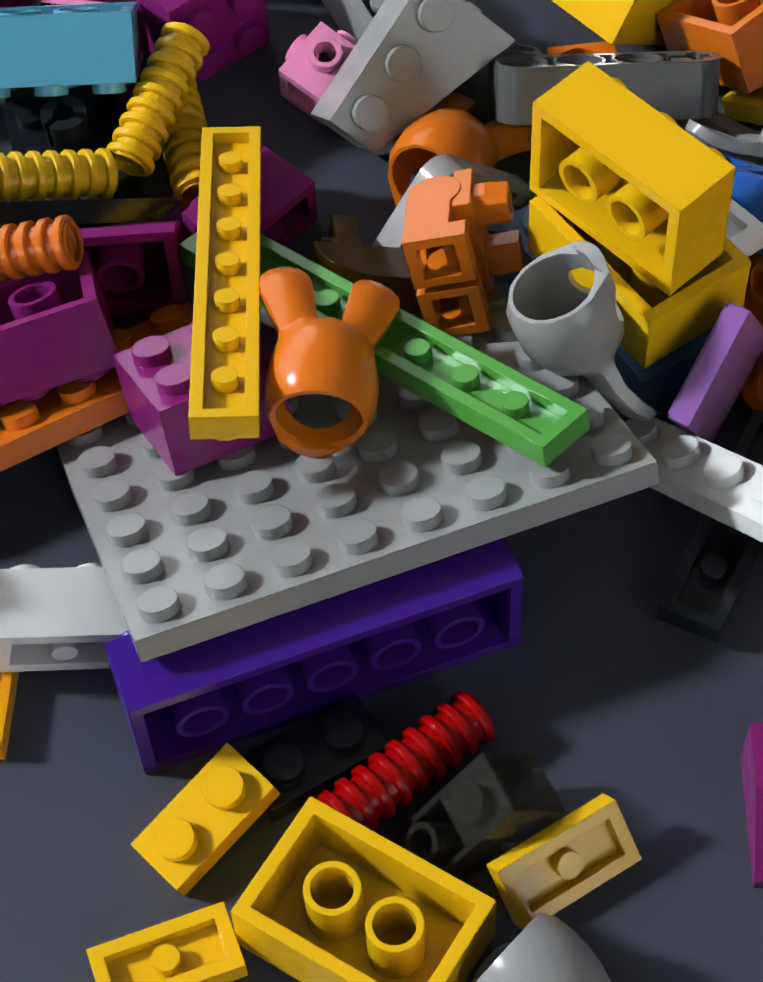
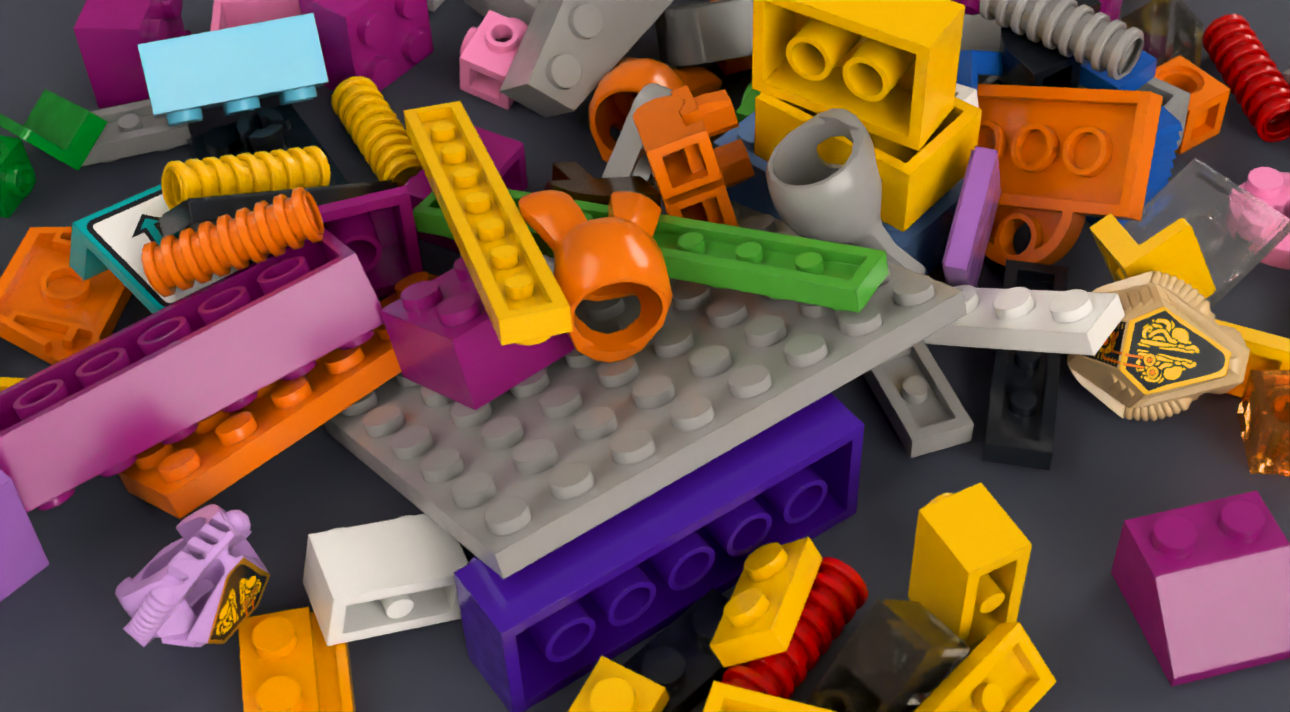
camera: 15 degrees left, 10 degrees down
yellow piece [106,22,210,177] -> none
none -> yellow plate [709,537,823,668]
none -> light grey plate [863,340,974,458]
none -> yellow brick [908,482,1032,659]

